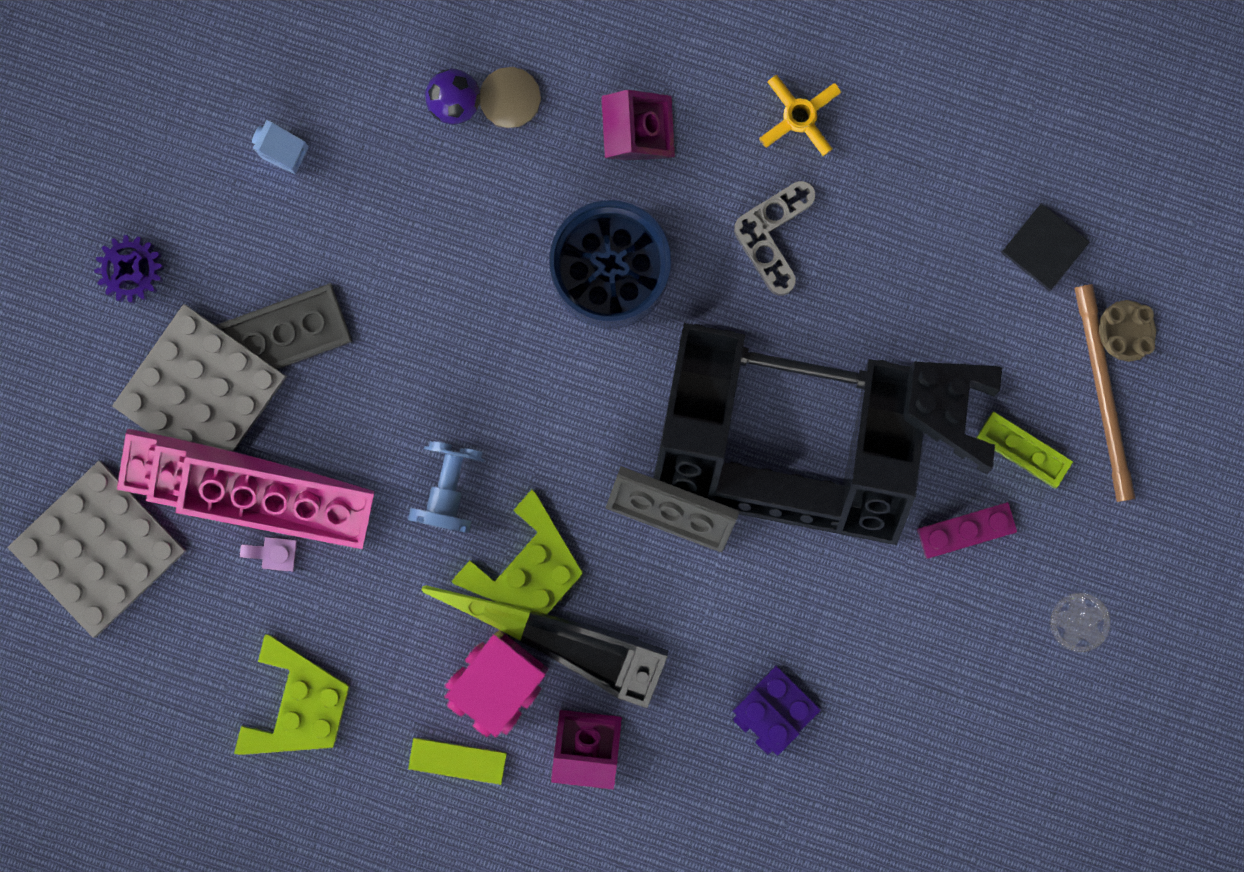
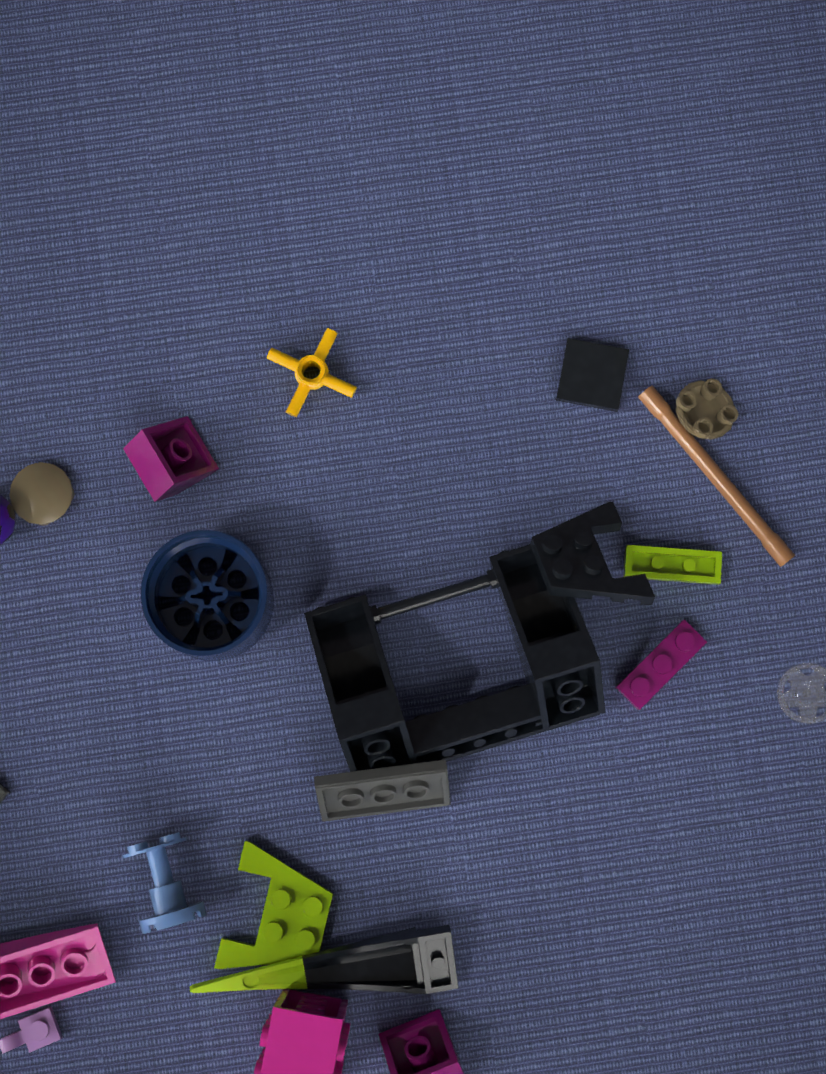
camera: 25 degrees left, 5 degrees down
dark purple plate [732,665,821,756] -> none
light grey beam [734,181,815,296] -> none

